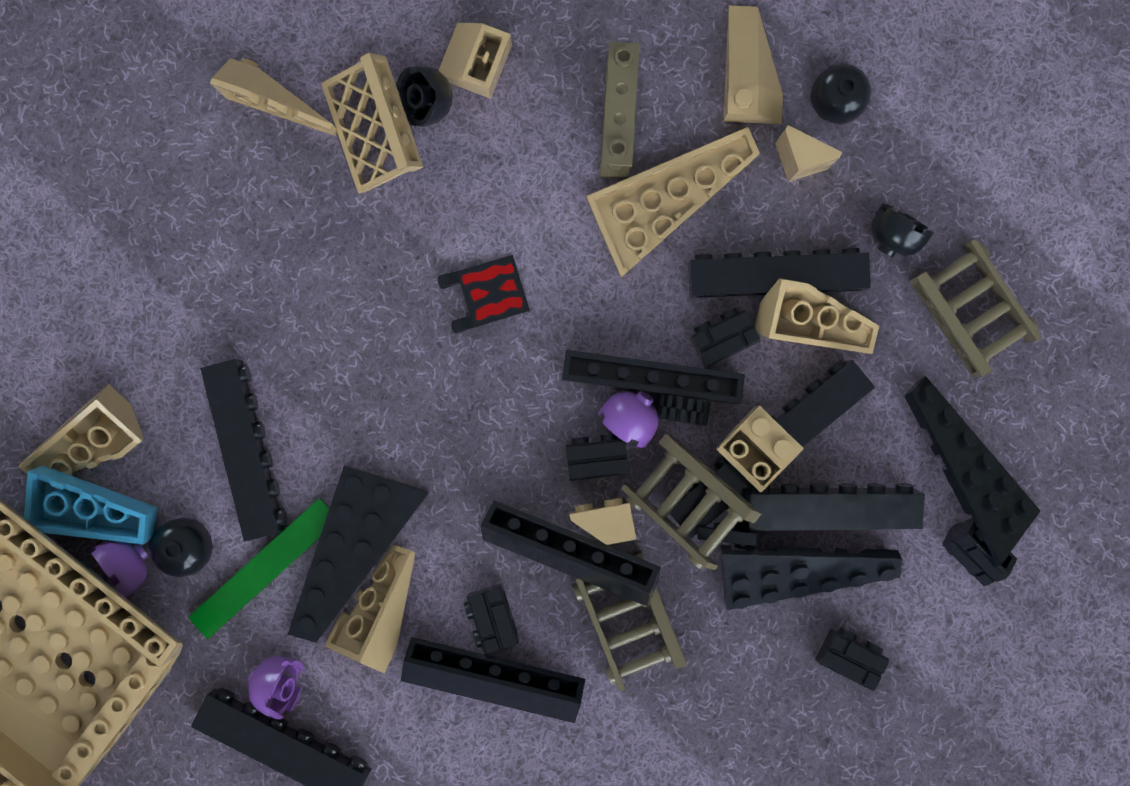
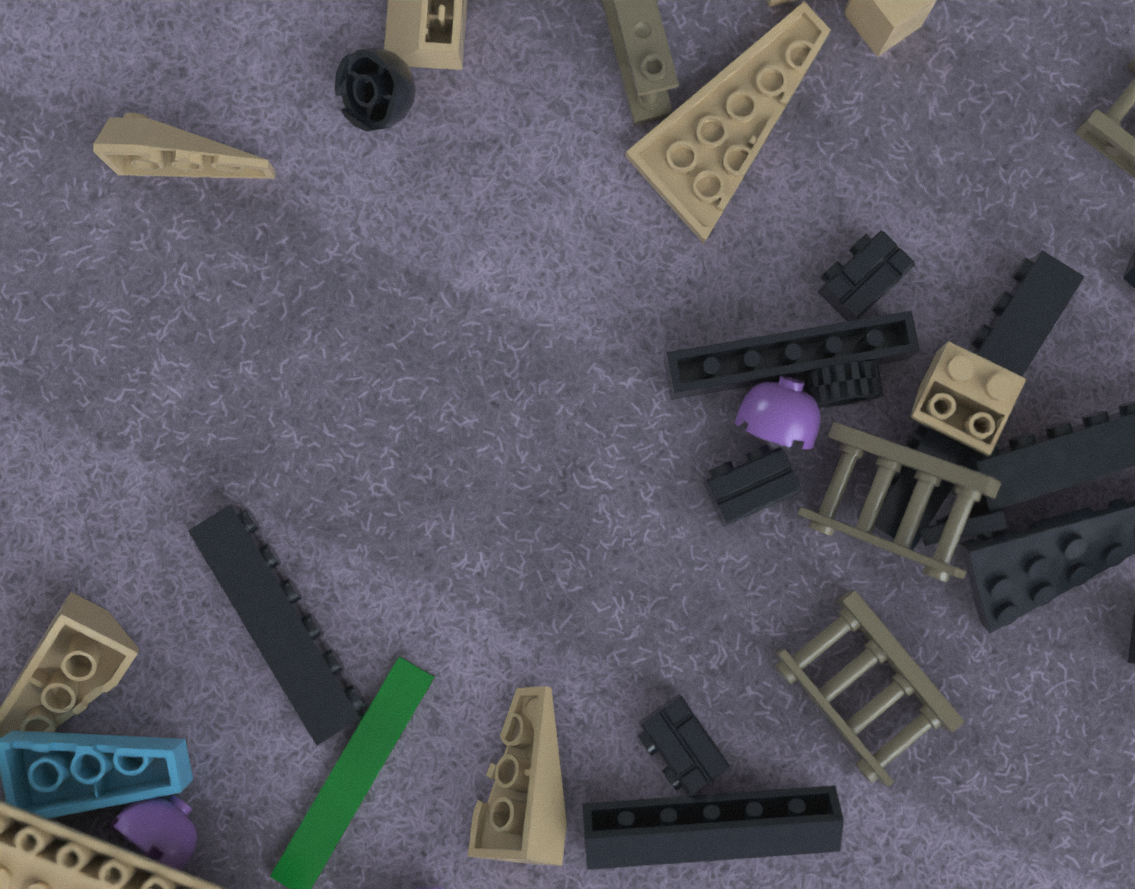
camera: 15 degrees left, 5 degrees down
black cylinder [150,517,213,577] -> none
black wing [288,465,429,643] -> none
tan fence [321,53,423,193] -> none
flag [438,255,530,333] -> none
black brick [480,500,661,607] -> none
tan slope [569,498,636,545] -> none
black brick [688,248,871,298] -> none
tan wedge [754,278,879,354] -> none
black cylinder [871,202,934,258] -> none

